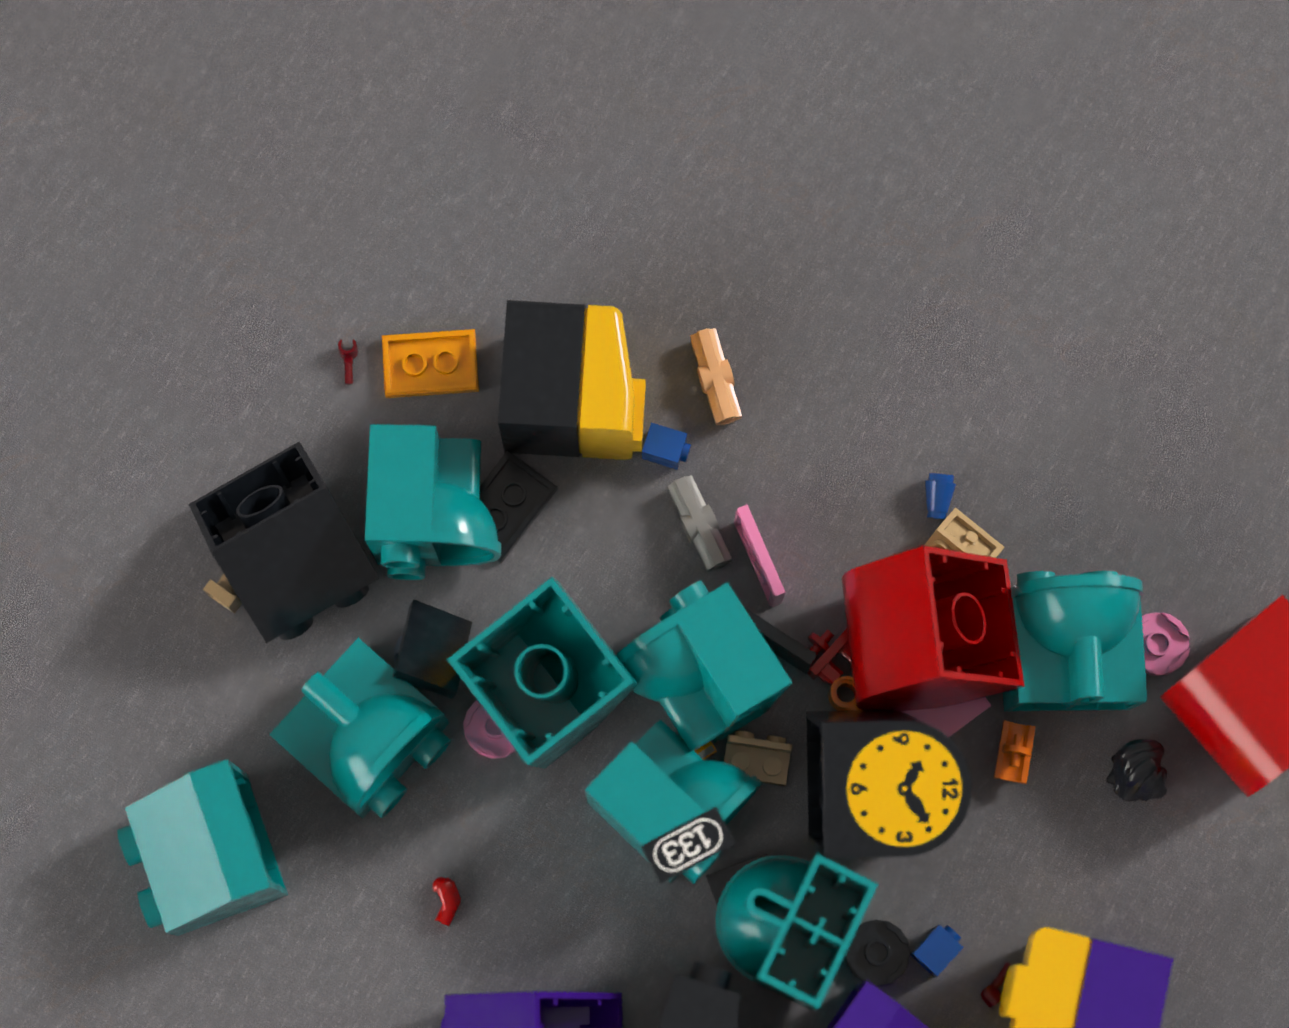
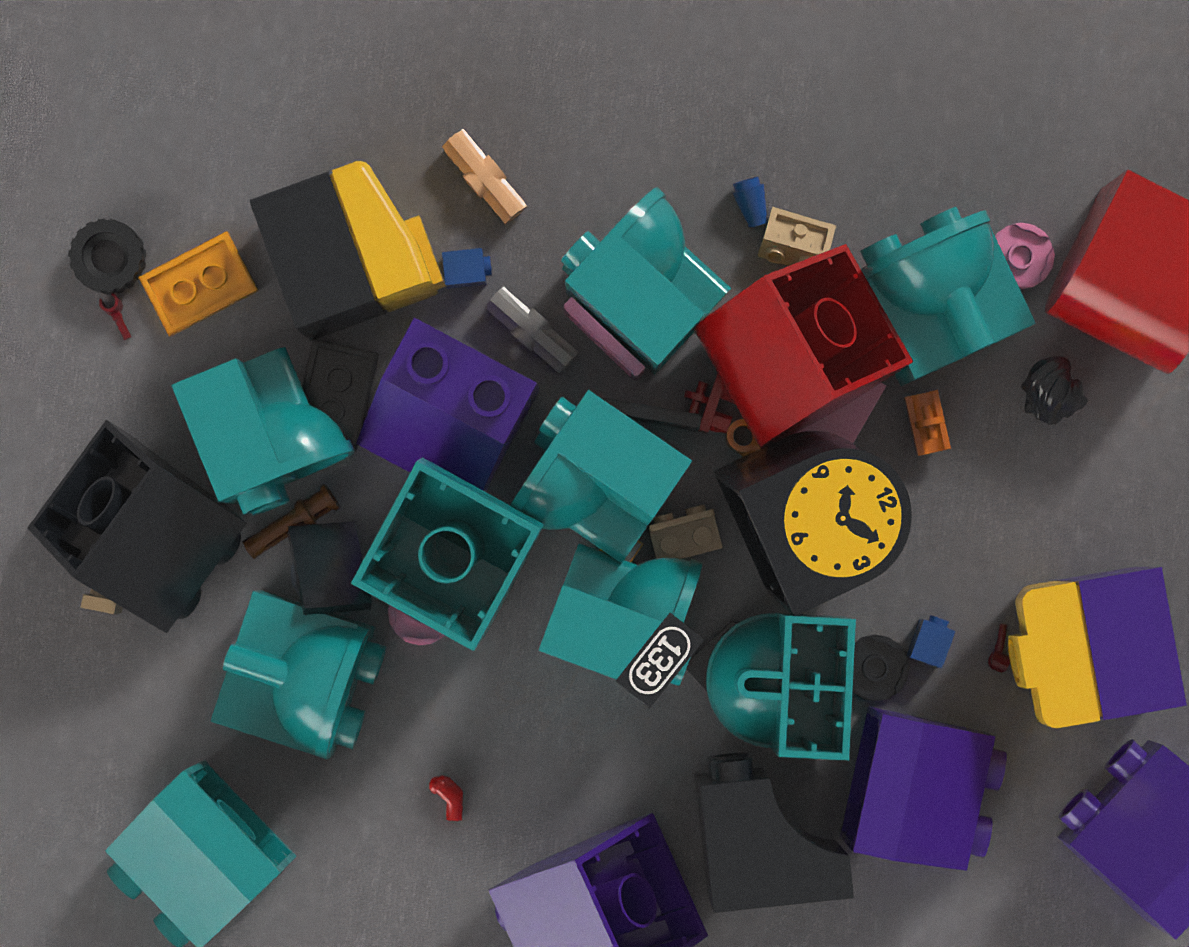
camera: 25 degrees left, 10 degrees up
none -> black tyre [68,218,147,295]
none -> reddish brown pin [242,483,341,559]
none -> dark purple slope [356,317,539,492]
none -> teal piece [561,187,731,375]

